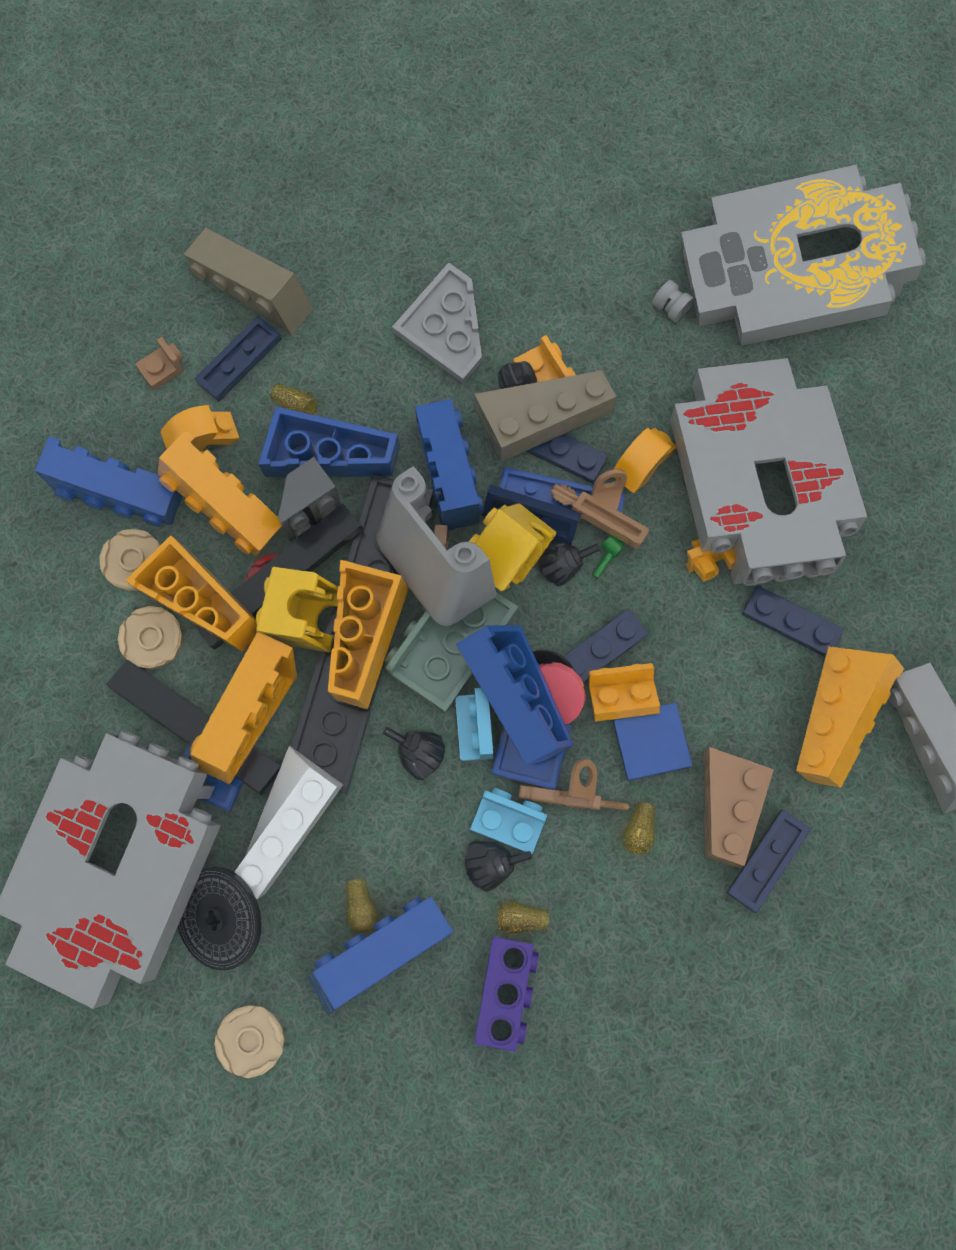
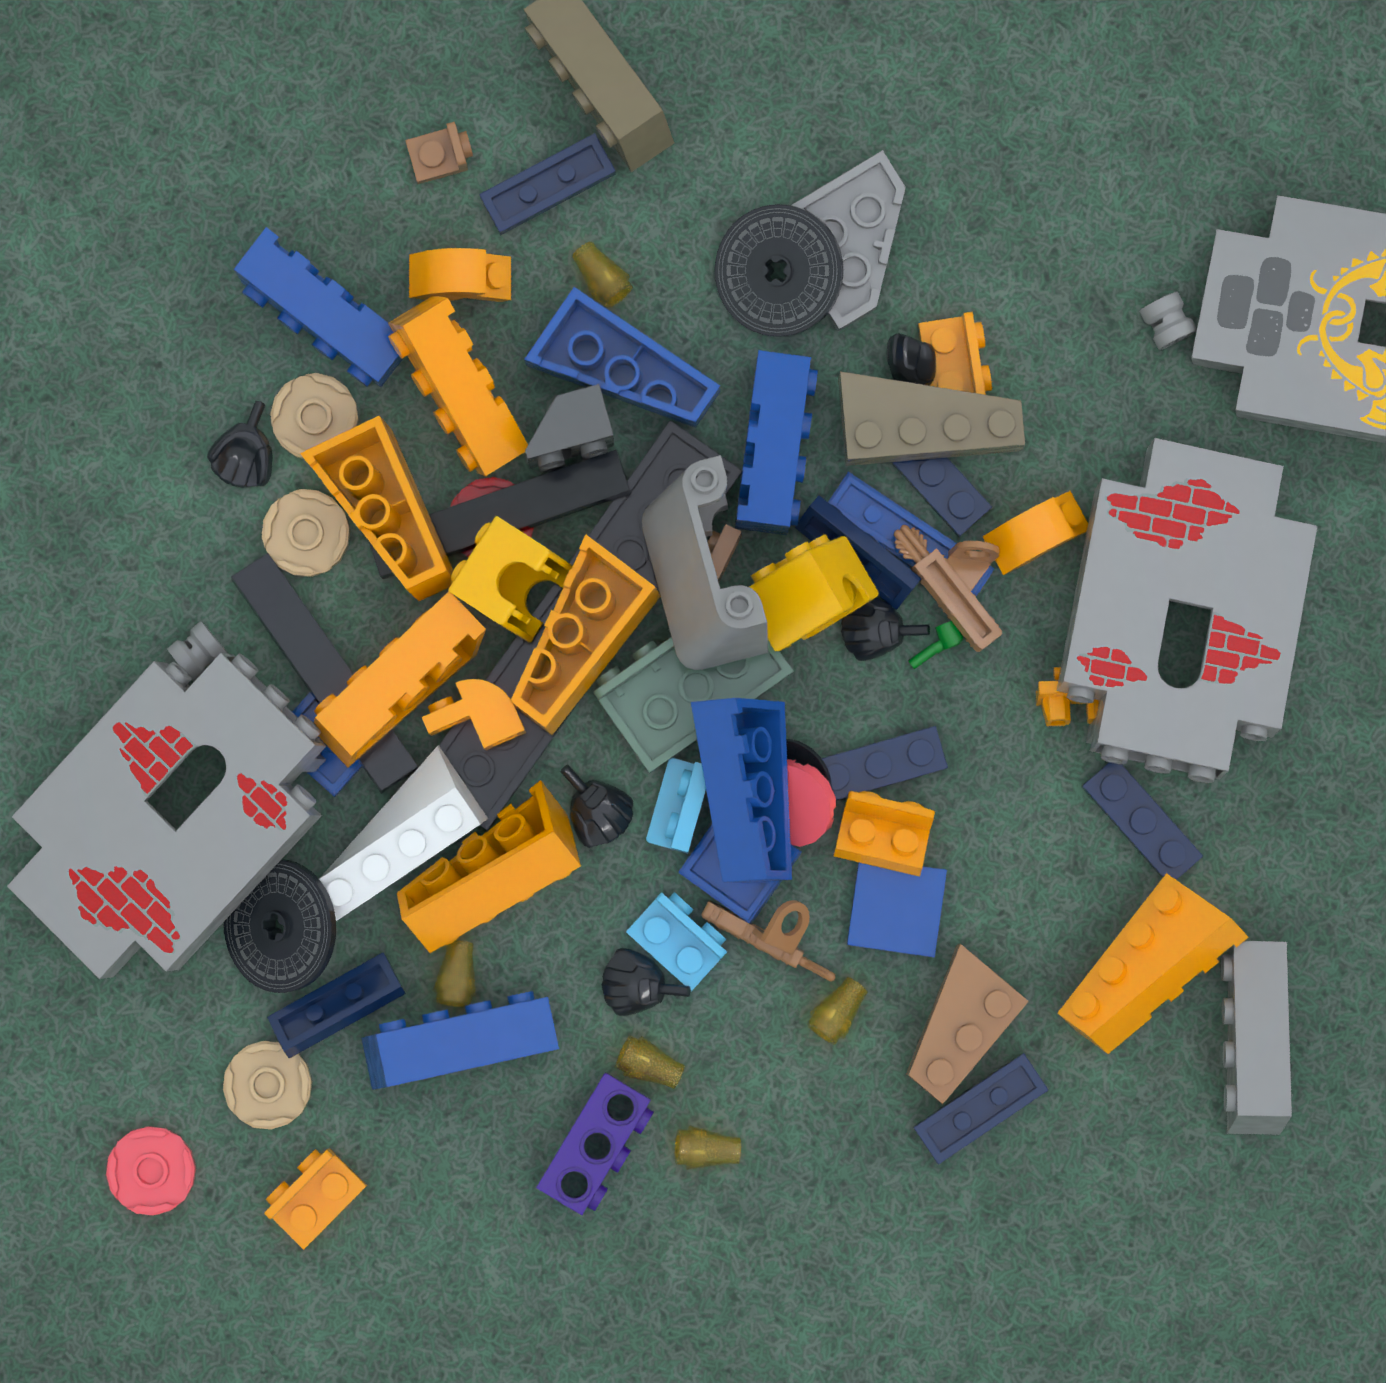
camera: 15 degrees right, 10 degrees up
none -> coral tile [106,1126,196,1216]
none -> light grey wheel [167,621,228,682]
none -> black piece [207,401,273,488]
none -> light orange bracket [264,1148,367,1250]
none -> dark blue plate [267,952,406,1058]
none -> light orange wedge [397,780,581,953]
none -> light orange brick [422,679,526,750]
none -> clear yellow cone [674,1125,741,1170]
none -> black piece [715,204,844,337]

